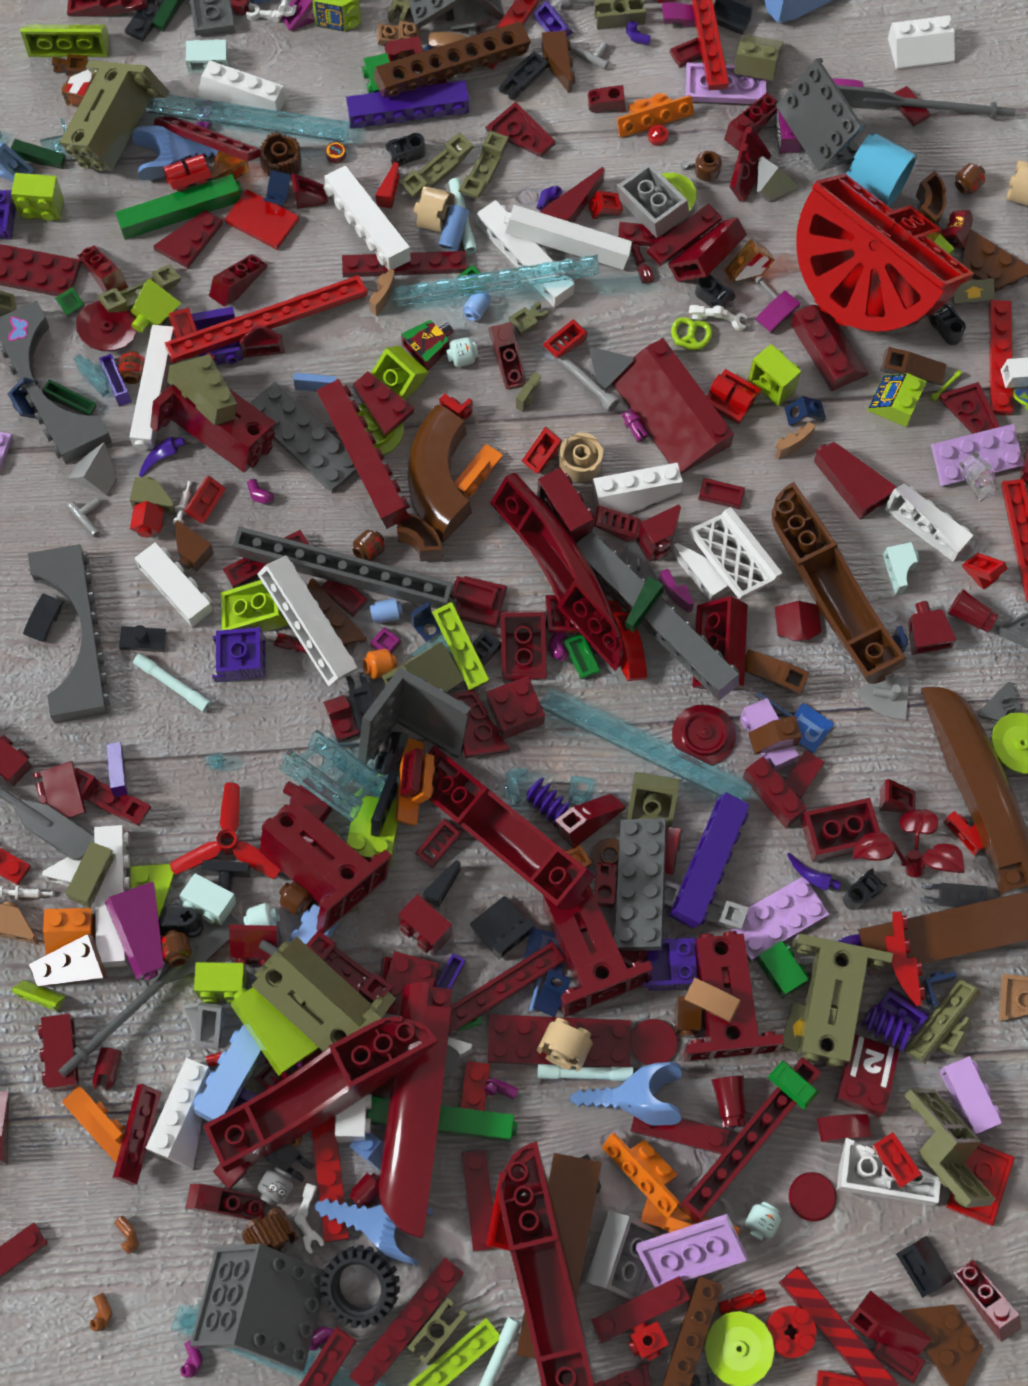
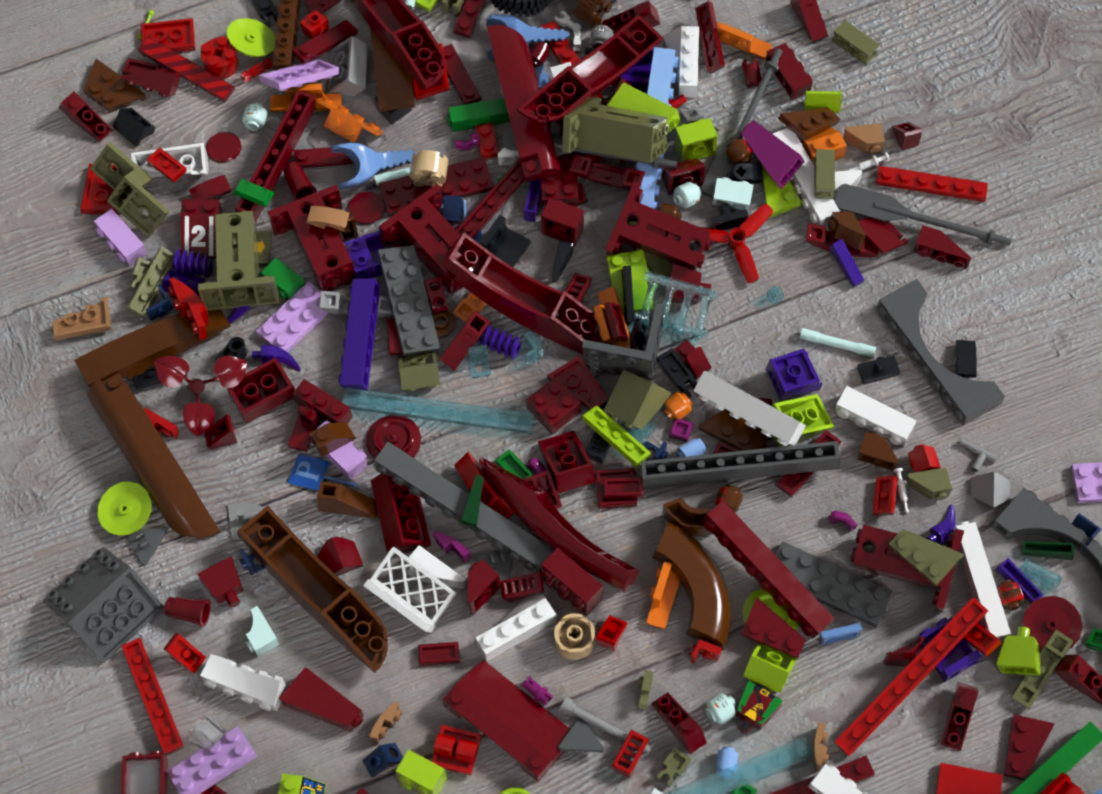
camera: 165 degrees right, 5 degrees down
none -> dark red plate [297,399,319,429]
none -> reddish brown slope [827,212,866,249]

